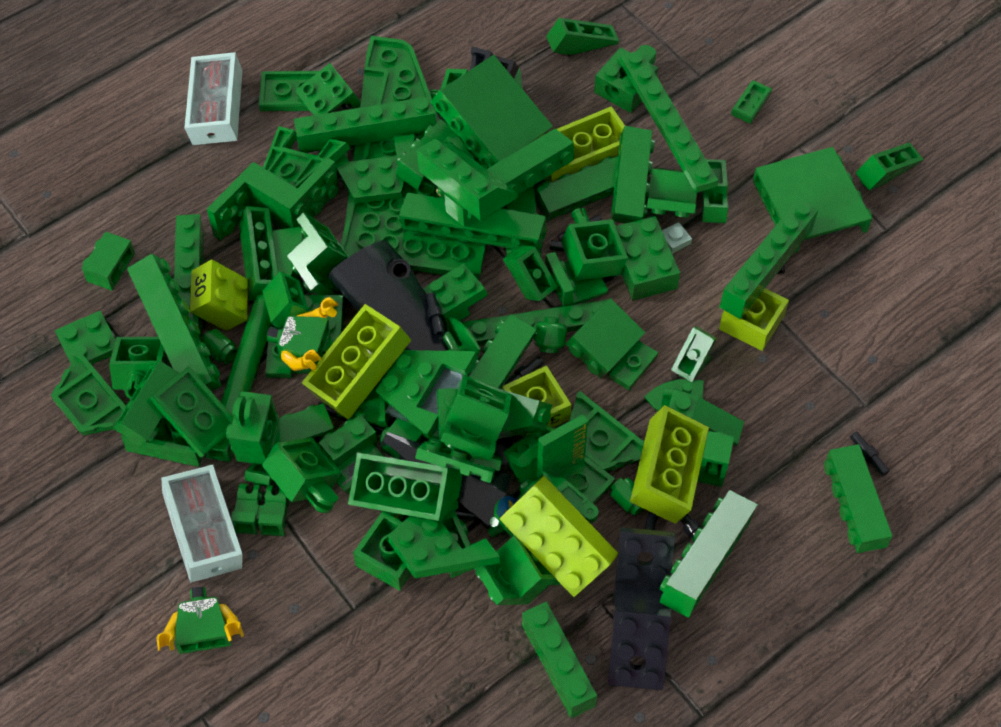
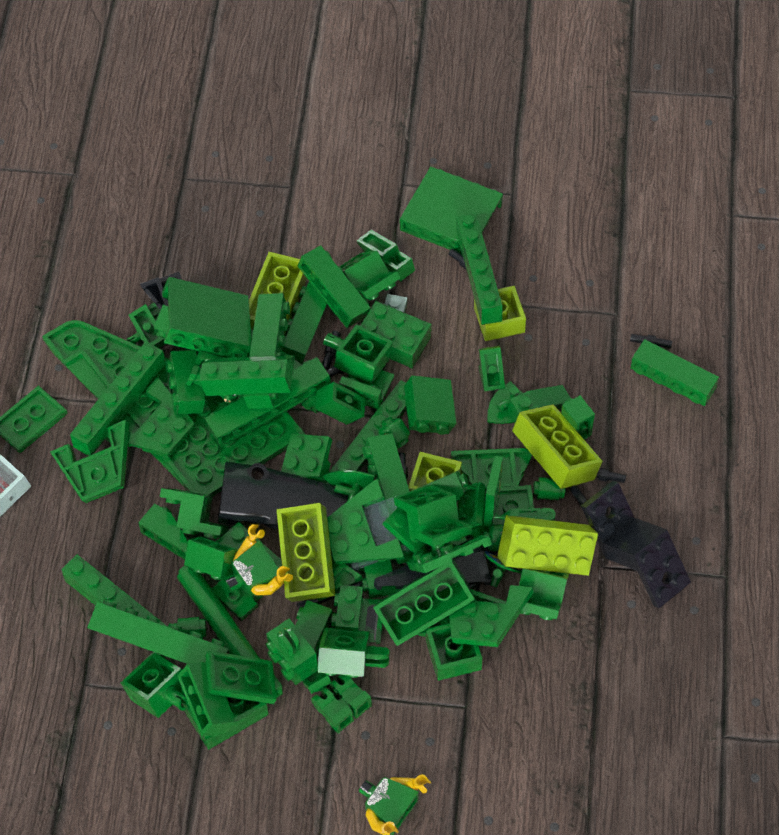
camera: 45 degrees left, 0 degrees up
green wing [51,350,126,436] -> none
green plate [54,311,116,365] -> none
green brick [82,231,135,291] -> none
brick [161,465,242,583] -> none
lime brick [190,260,248,331] -> none
green bracket [207,157,339,241] -> none
green brick [239,206,278,301] -> none
green bracket [295,63,361,115] -> none
black bar [426,292,445,337] -> none
green brick [522,602,597,719] -> none
green slope [546,18,619,55] -> none
green brick [594,45,658,113] -> none
green plate [609,340,658,391] -> none
green plate [620,50,718,193] -> none
brick [660,490,758,618] -> none
green plate [731,80,772,124] -> none
green slope [856,142,924,190] -> none

